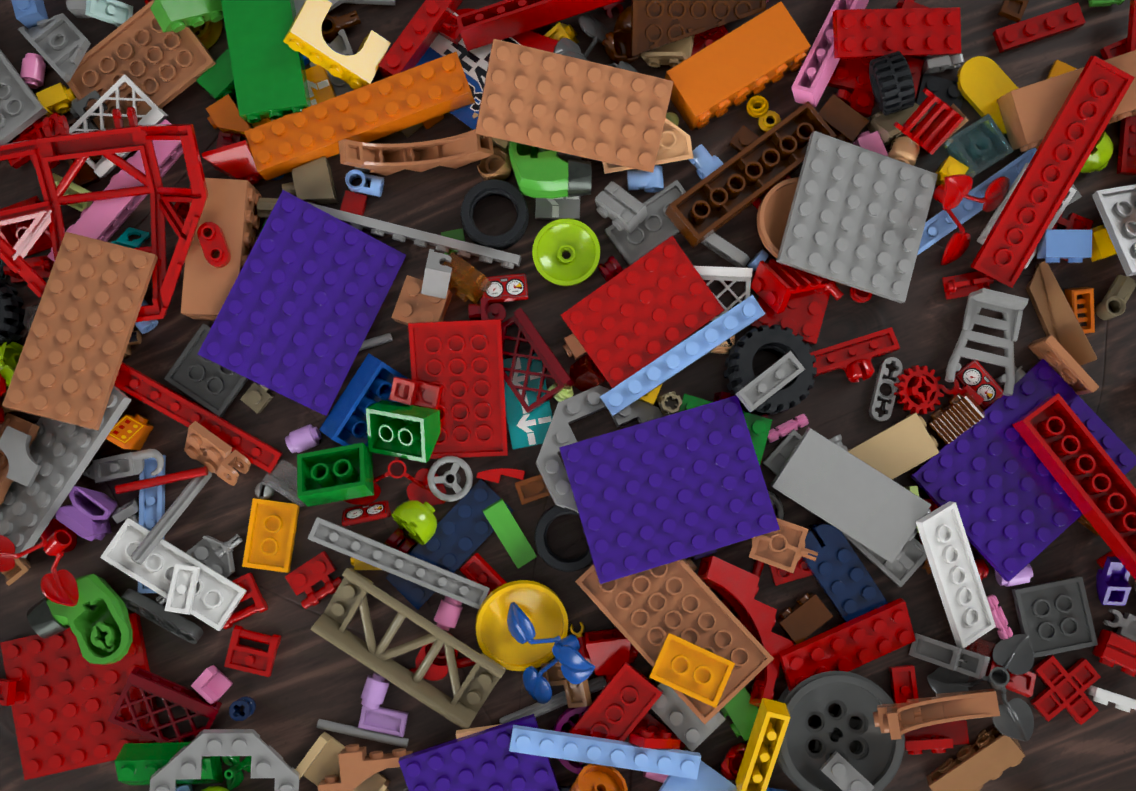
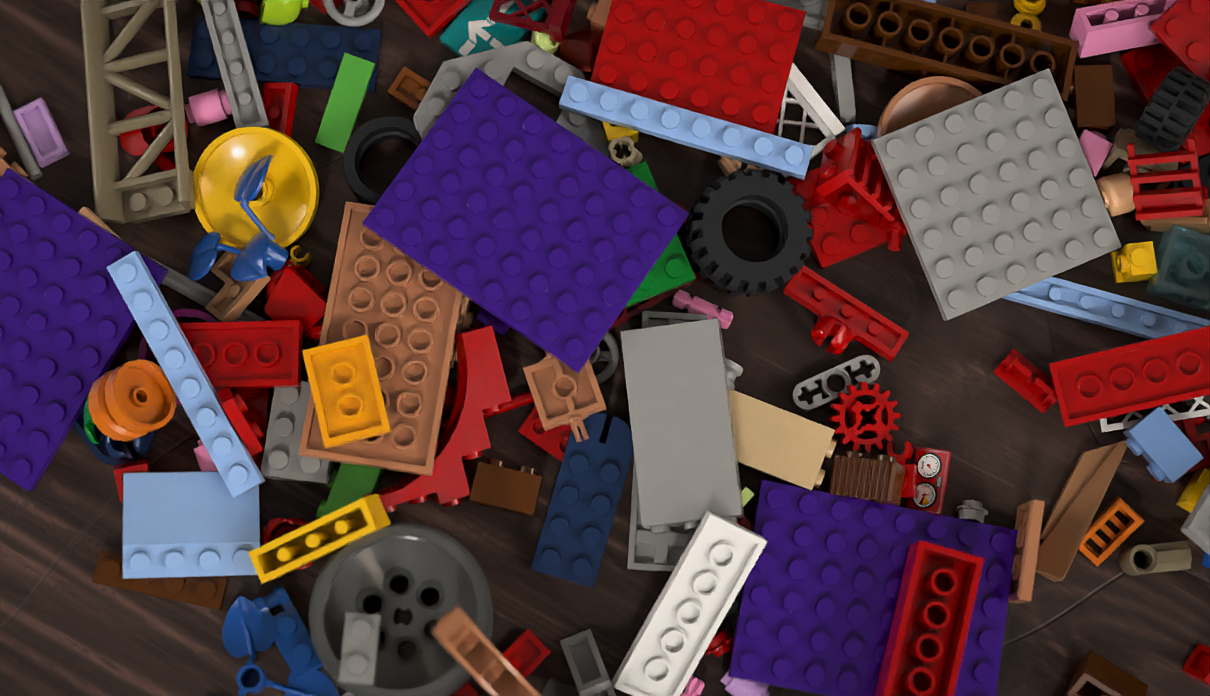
camera: 50 degrees right, 5 degrees down
lavender brick [361,672,390,709] -> none
red slope [476,468,526,483] -> none
light grey plate [736,351,805,412] -> none
red plate [778,598,916,692] -> none
red plate [835,88,875,117] -> none
red plate [850,287,872,303] -> none
red plant [933,174,1010,266] -> none
light grey hand [945,288,1029,396] -> none

